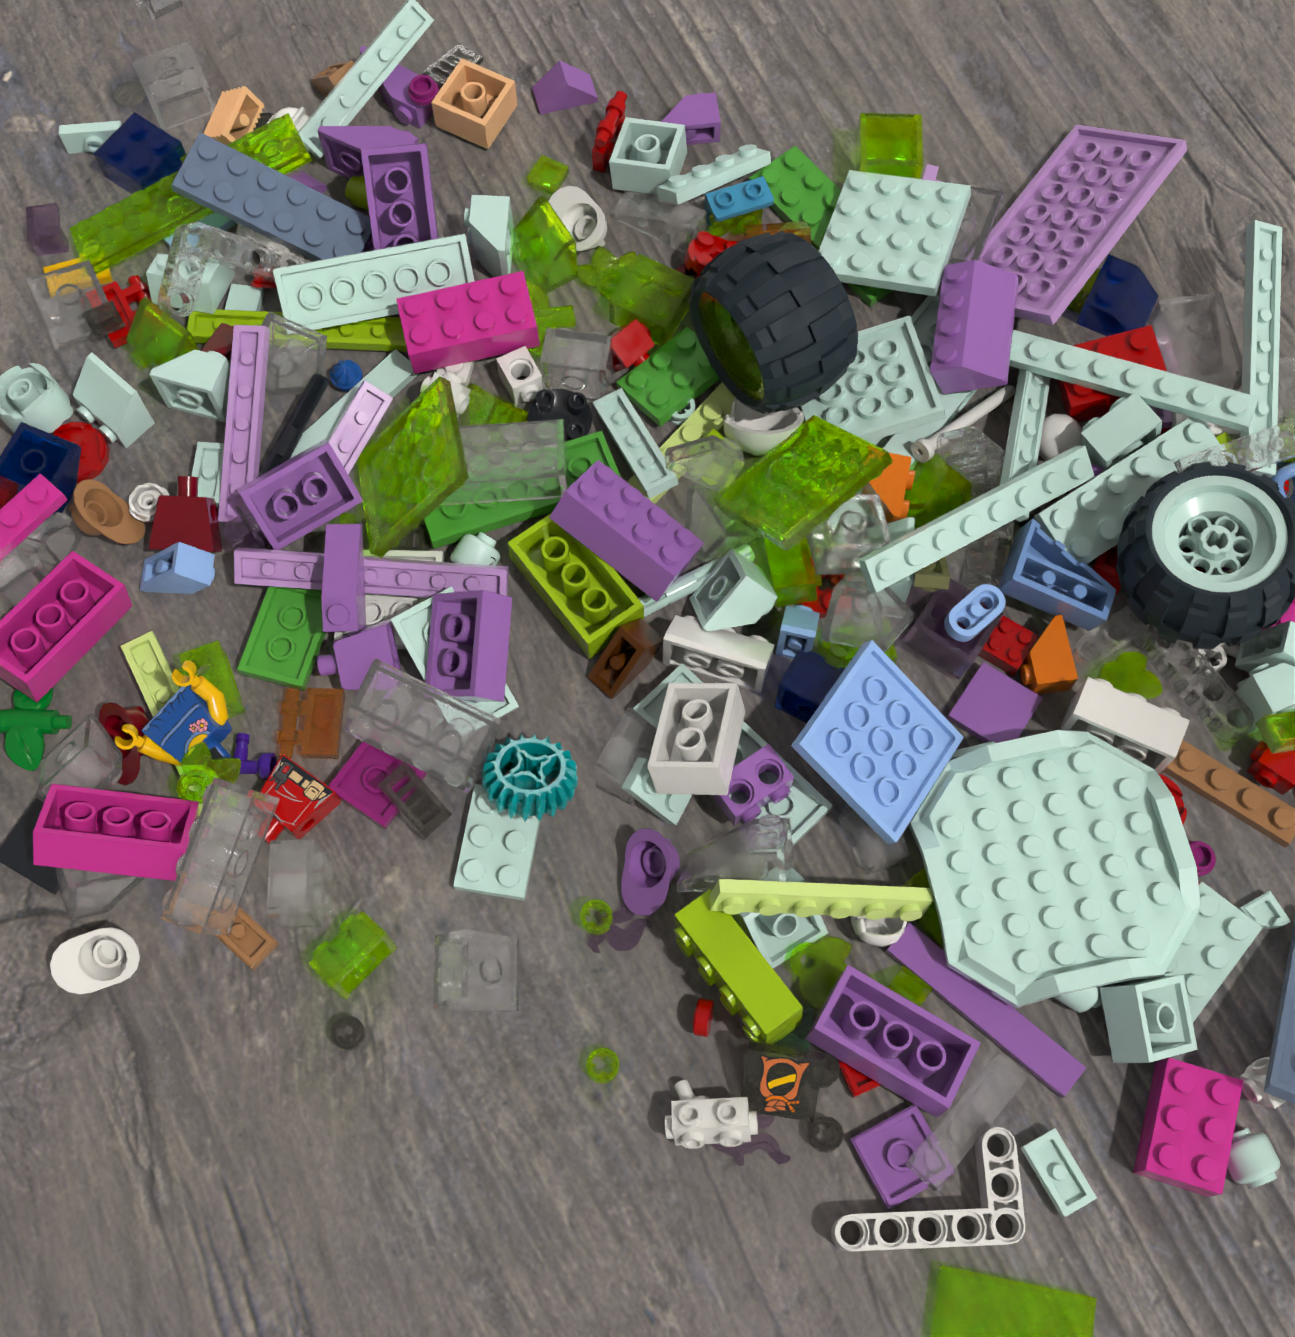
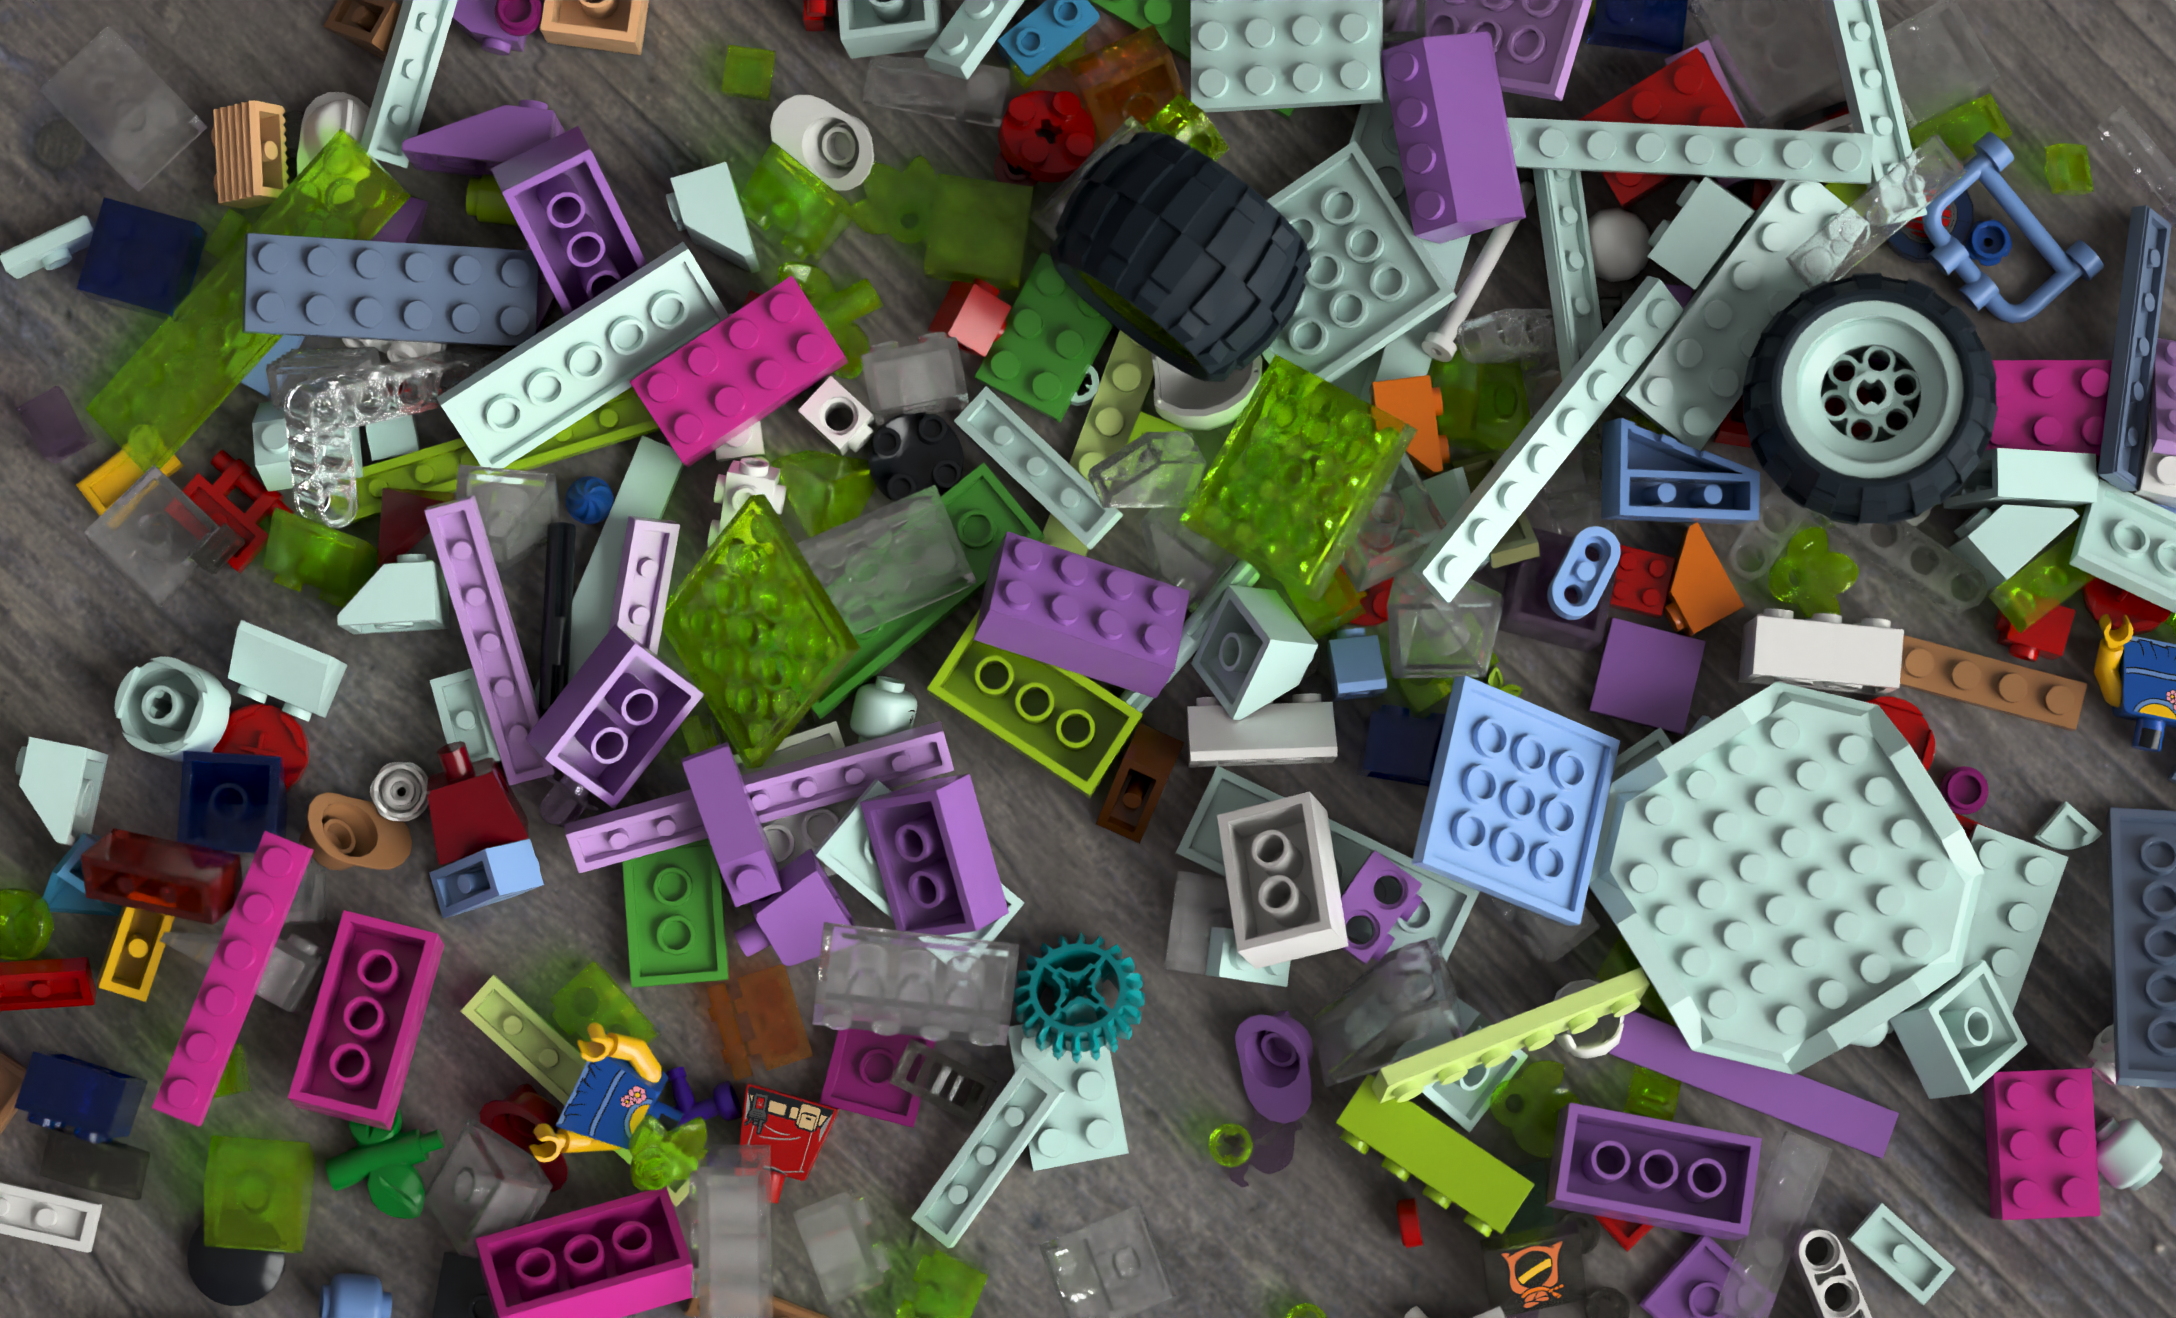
camera: 20 degrees left, 15 degrees up
none -> light aqua plate [911,1062,1066,1249]

